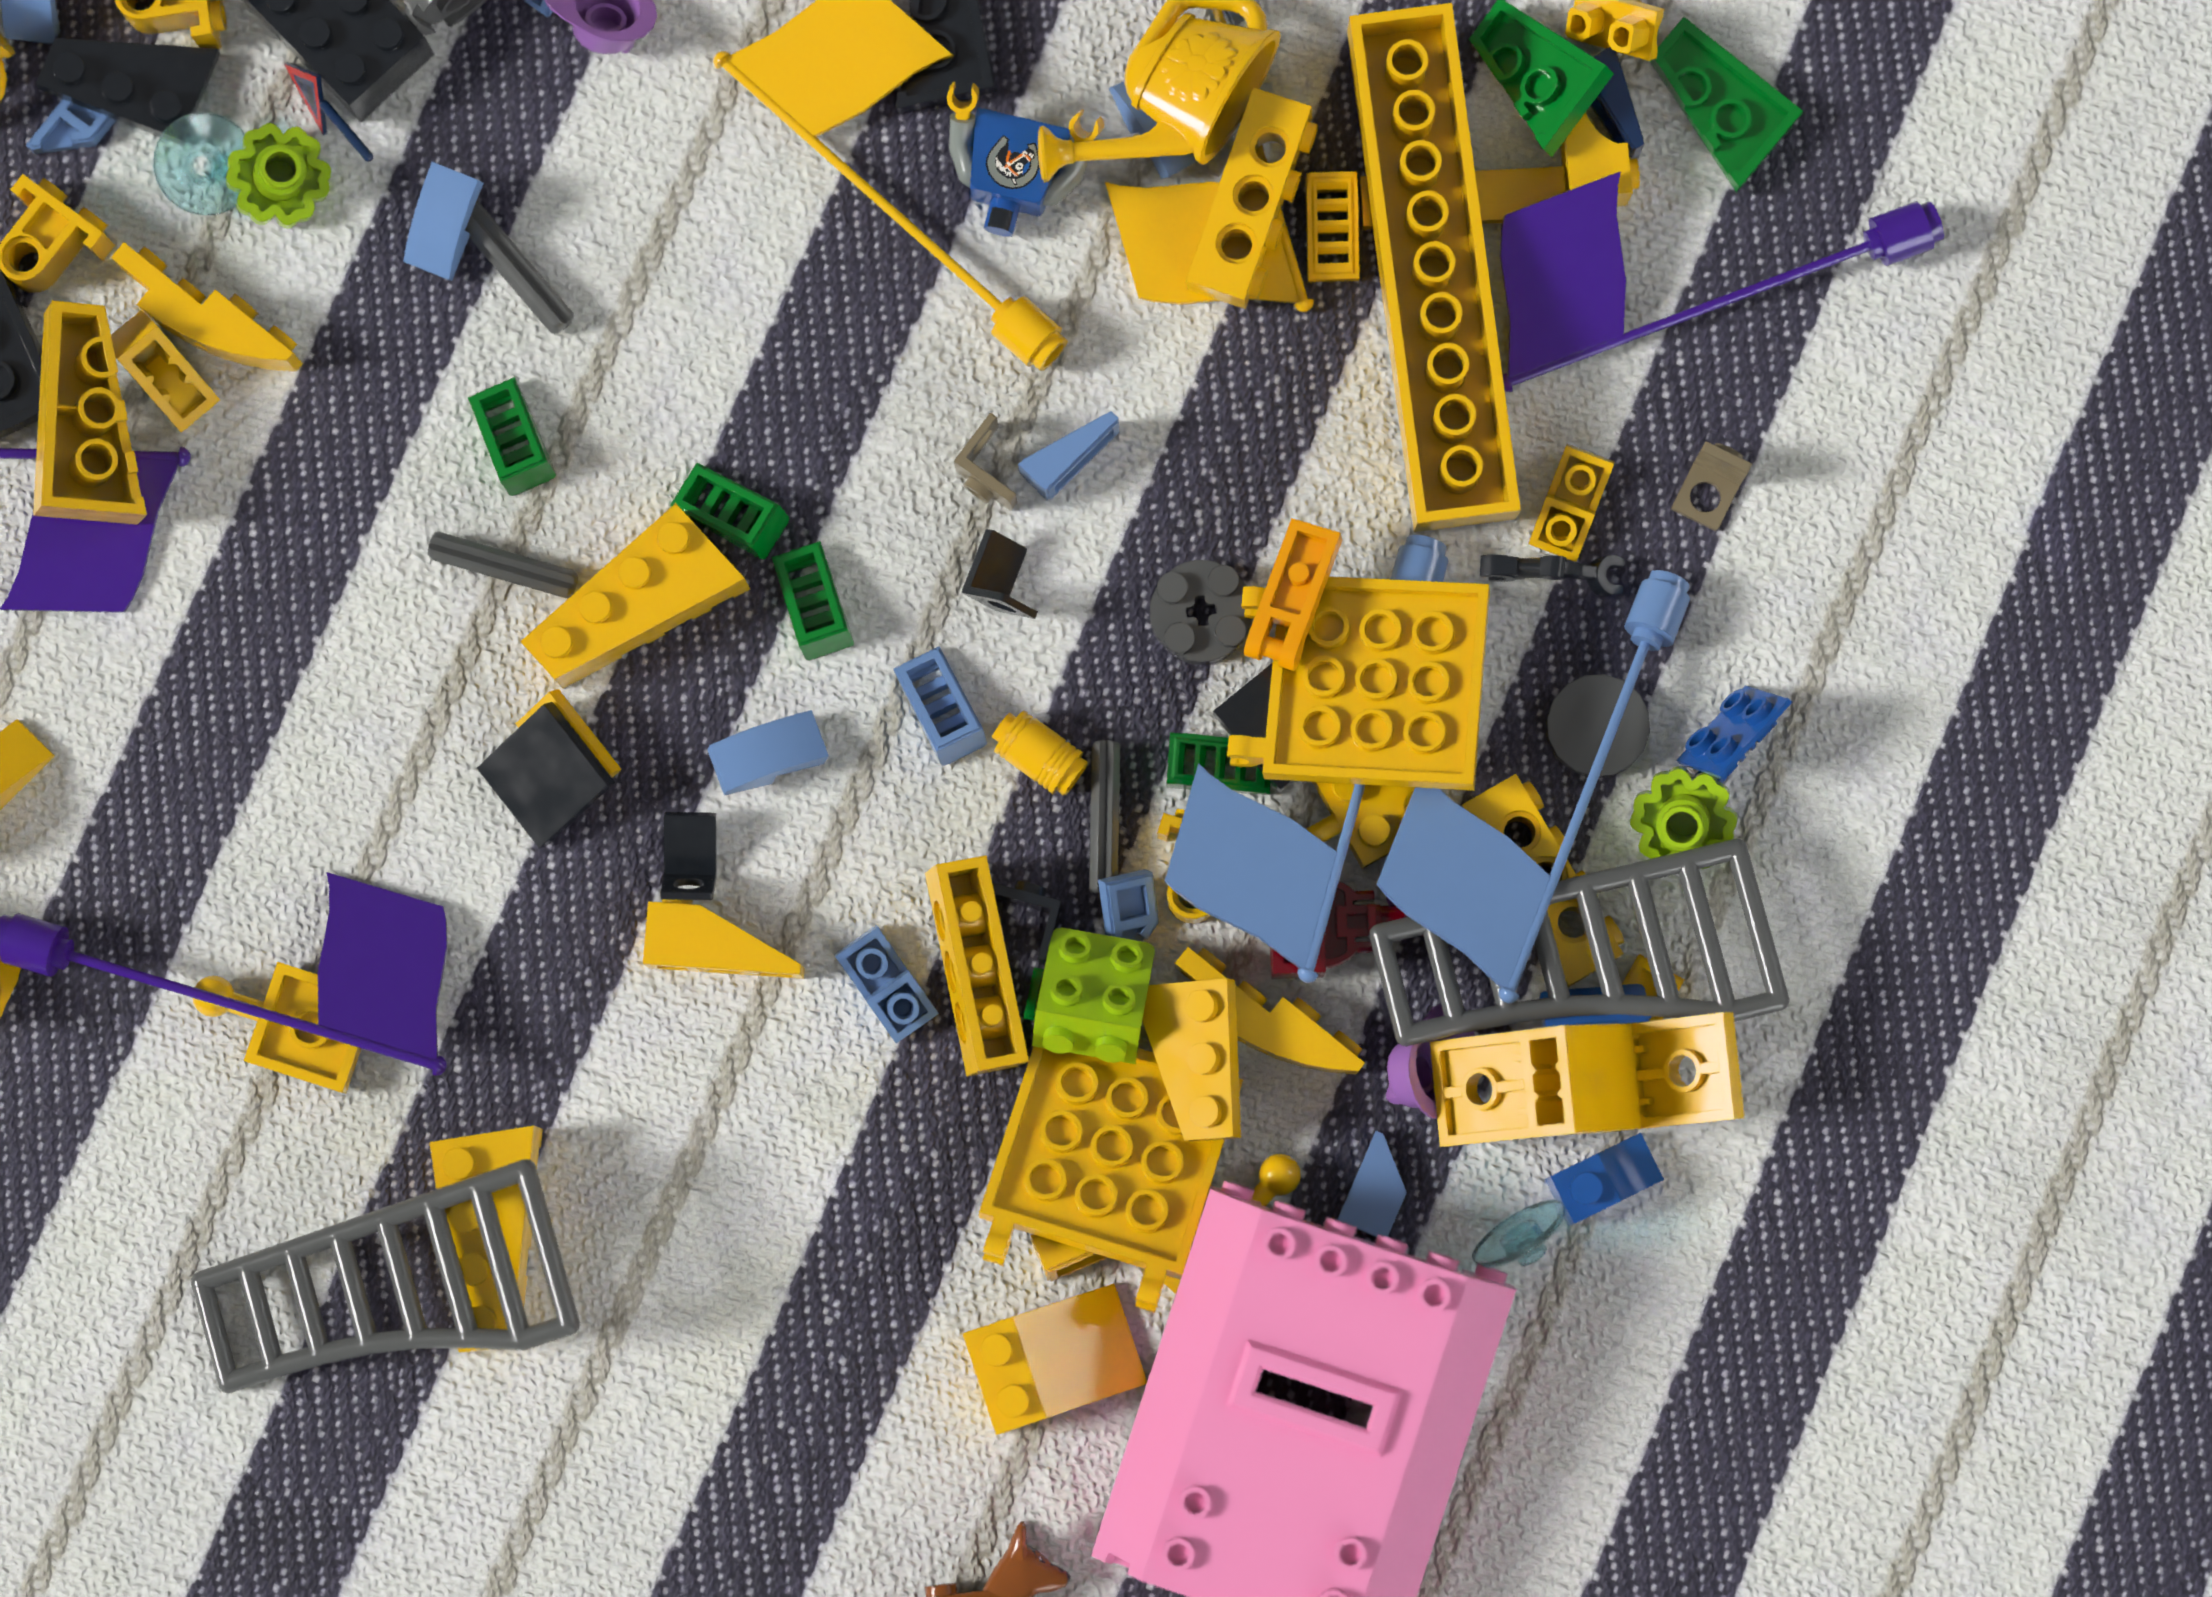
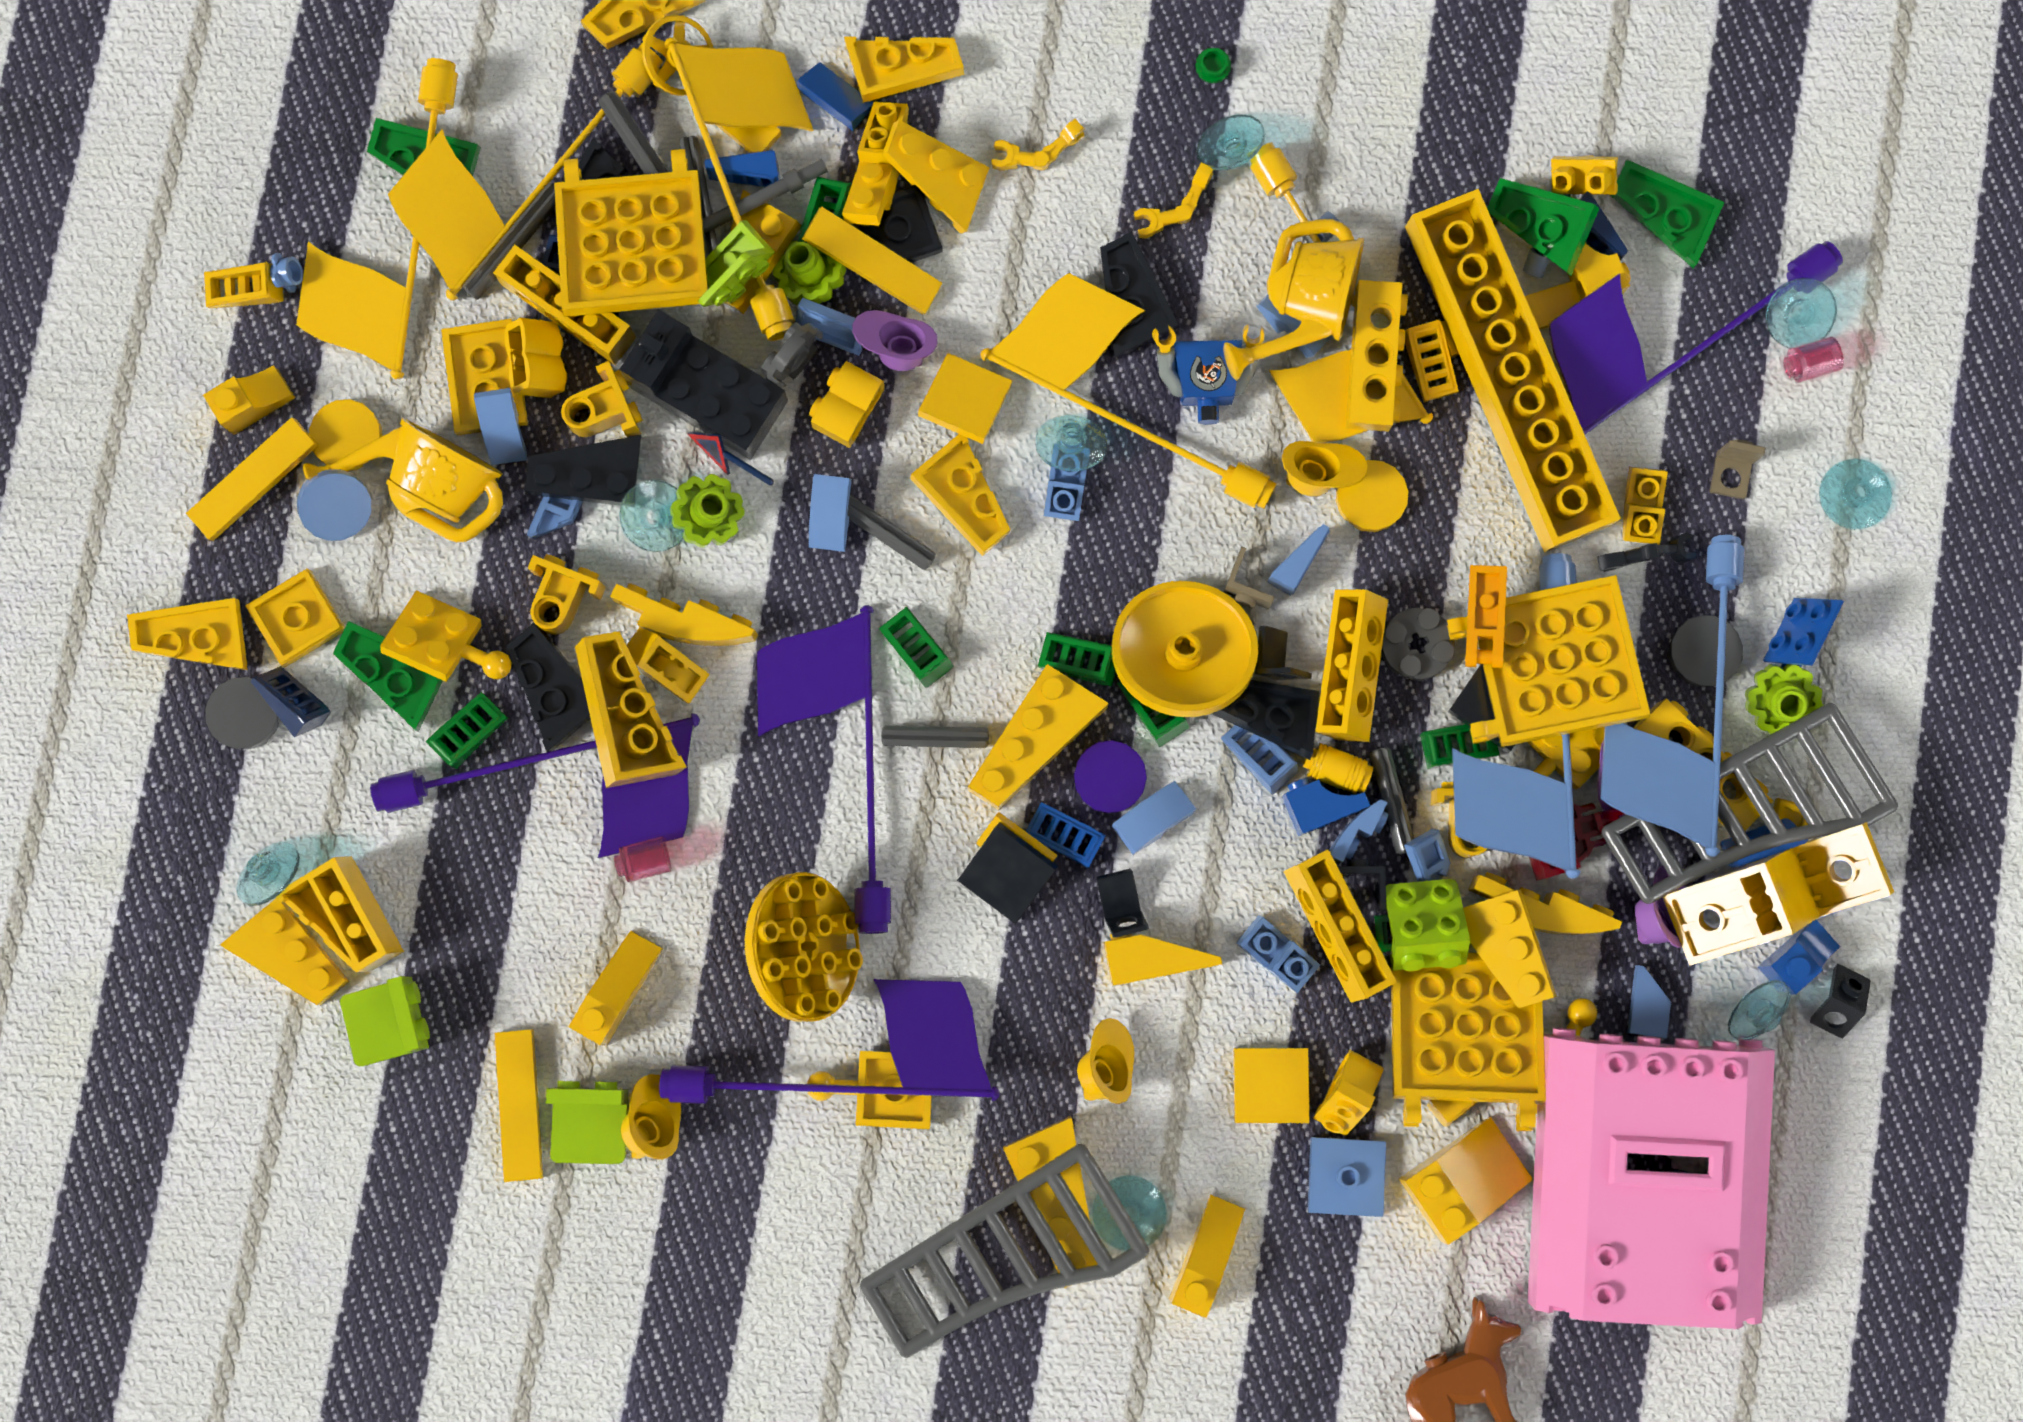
camera: 20 degrees left, 0 degrees up
none -> clear pink brick [614,836,672,883]
none -> yellow bracket [745,872,863,1022]
none -> dark purple flag [757,605,892,934]
none -> yellow brick [809,361,885,448]
none -> yellow wing [910,434,1010,556]
none -> yellow tile [918,353,1013,444]
none -> blue slope [1026,802,1106,869]
none -> clear light blue dish [1035,415,1107,472]
none -> medium blue slope [1043,444,1090,521]
none -> dark purple tile [1074,740,1147,813]
none -> yellow piece [1077,1018,1134,1104]
none -> clear light blue dish [1092,1175,1167,1251]
none -> yellow dish [1112,581,1258,717]
none -> yellow slope [1169,1194,1245,1319]
none -> black wing [1211,680,1319,760]
none -> yellow tile [1233,1048,1309,1123]
none -> yellow piece [1281,441,1368,497]
none -> blue arch [1282,777,1370,836]
none -> medium blue plate [1308,1137,1386,1217]
none -> yellow pin [1313,1049,1384,1136]
none -> yellow brick [1315,589,1388,742]
none -> medium blue slope [1329,799,1389,864]
none -> yellow tile [1336,460,1408,532]
none -> sand blue piece [1522,248,1550,278]
none -> clear light blue dish [1766,278,1837,350]
none -> clear pink brick [1783,336,1844,383]
none -> black bracket [1810,964,1871,1039]
none -> clear light blue dish [1819,459,1892,530]

